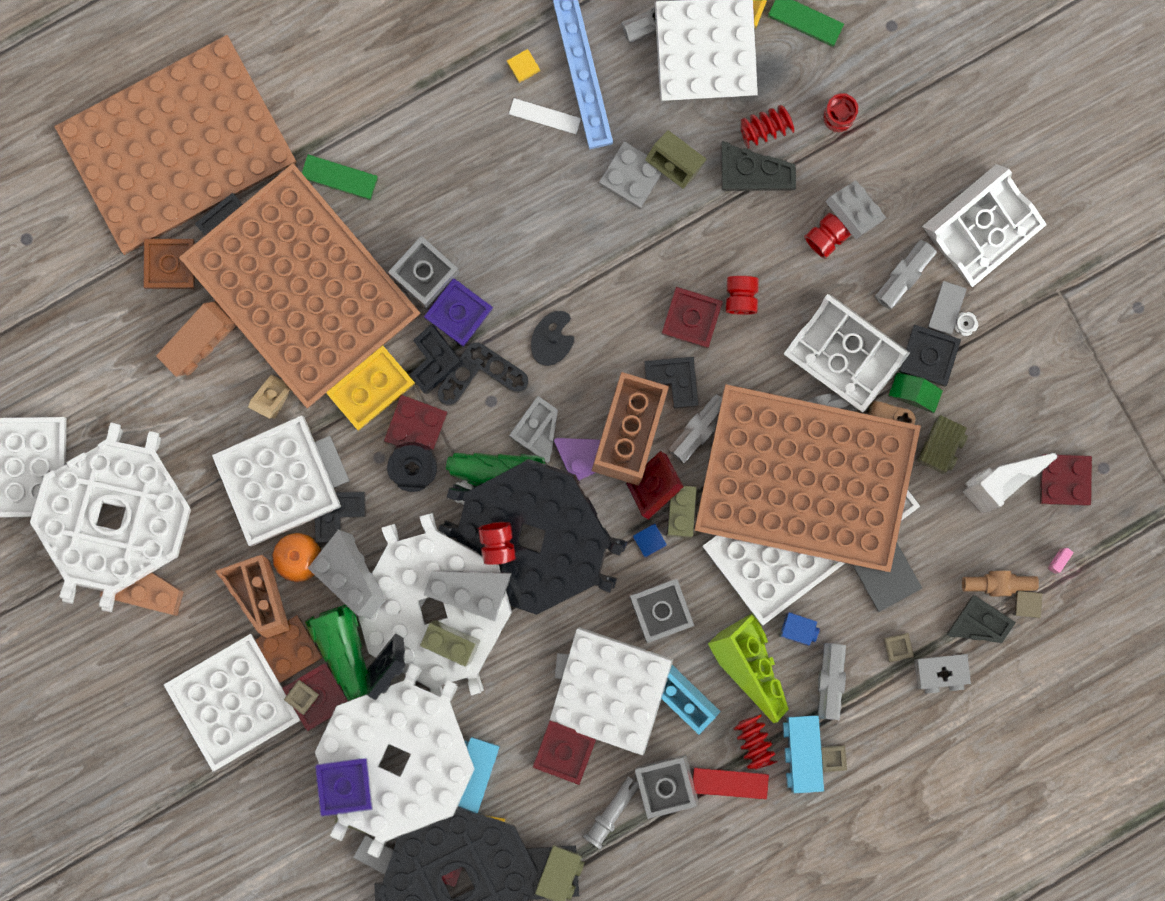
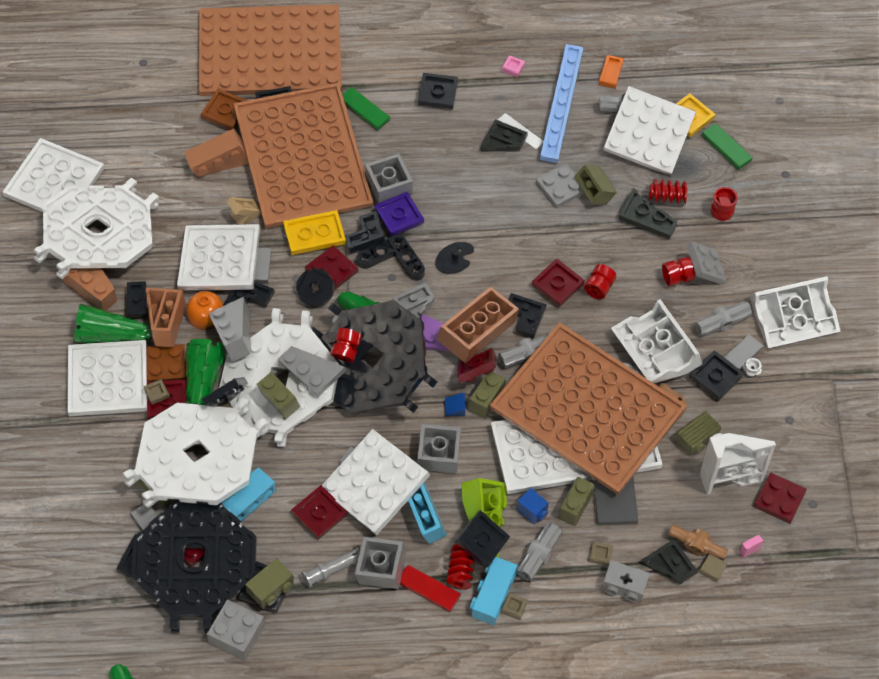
camera: 30 degrees right, 25 degrees down
dark purple plate [315,758,373,817] -> none
yellow tile [507,49,540,83] -> none
green slope [888,373,943,414] -> none
none -> green cone [74,304,151,343]
none -> black plate [127,281,147,318]
none -> black plate [418,73,458,109]
none -> black plate [455,510,510,568]
none -> pearl dark grey wing [480,119,528,152]
none -> bright pink tile [502,55,525,78]
none -> olive brick [558,477,595,526]

